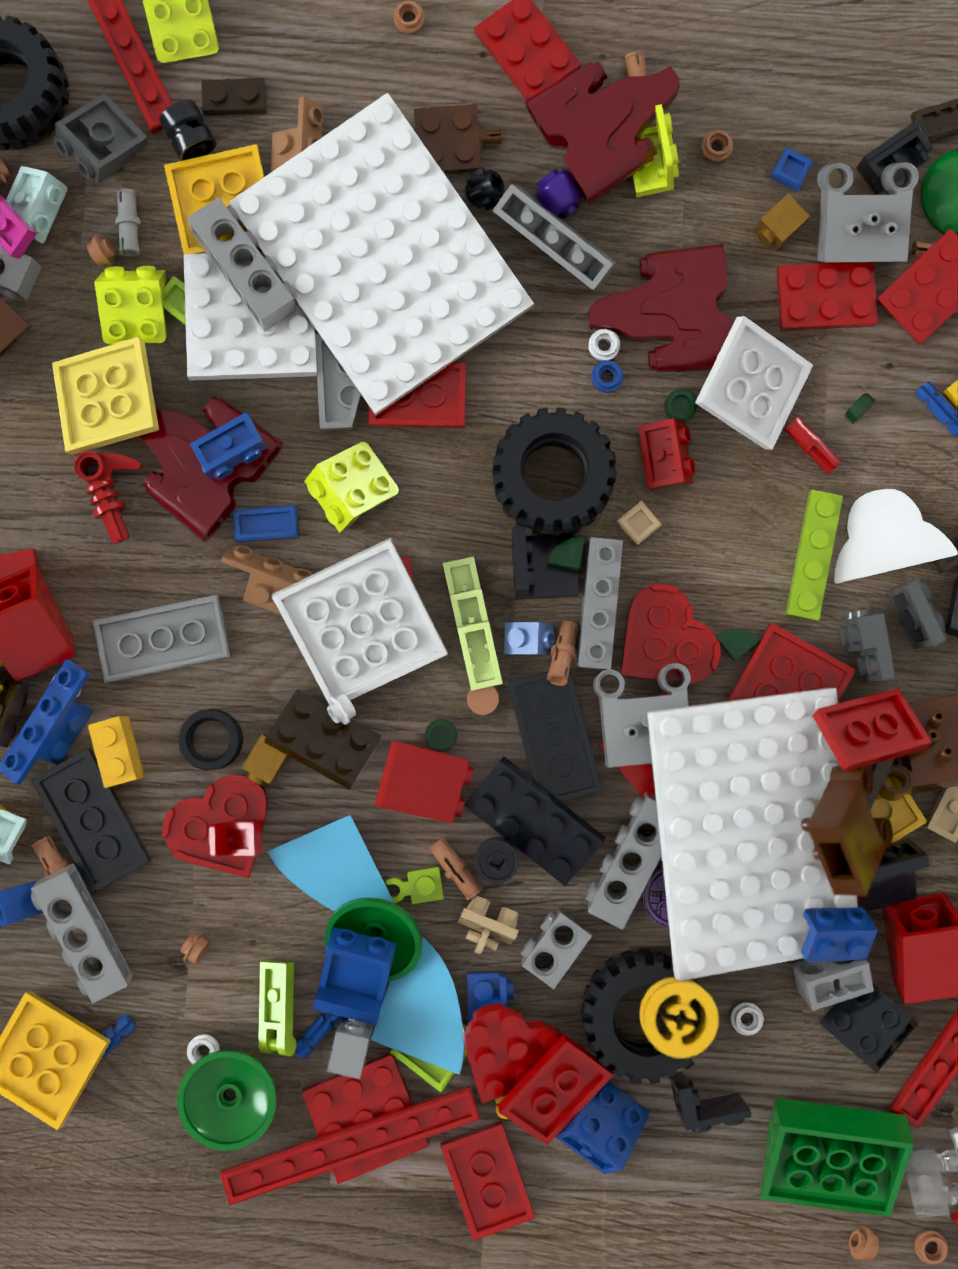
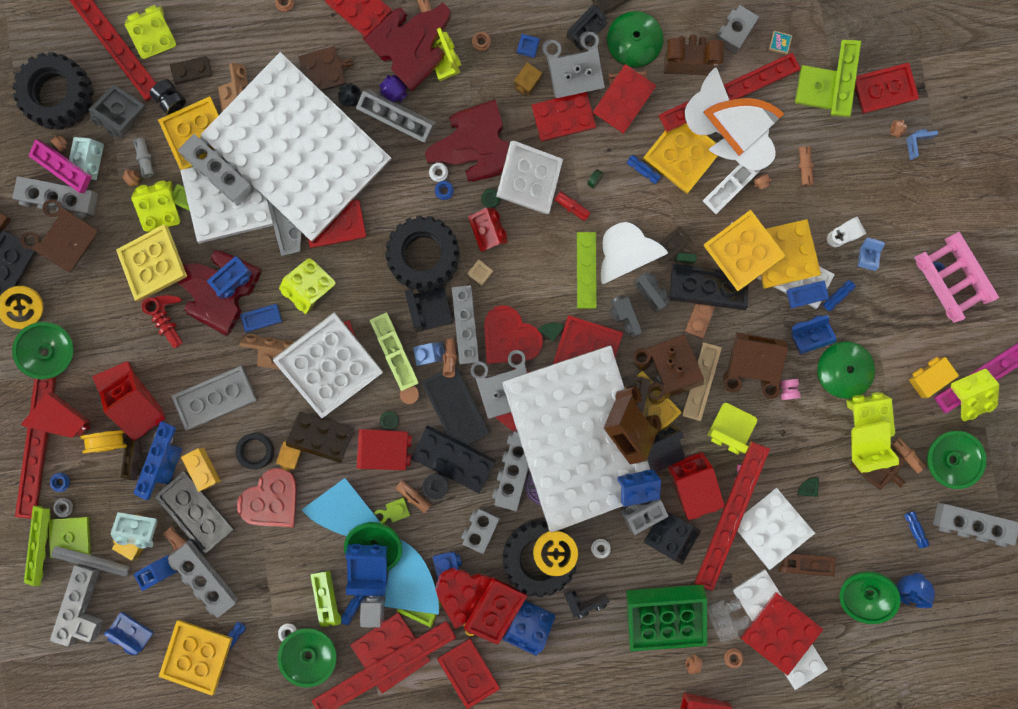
camera: 10 degrees left, 0 degrees up
nougat plate [181,933,210,965] -> none
red bracket [208,821,262,857] -> none
white plate [327,694,356,725] -> none
tan hips [457,895,519,955] -> none
dark green tile [547,537,585,571] -> none
red plate [812,688,932,772] -> none

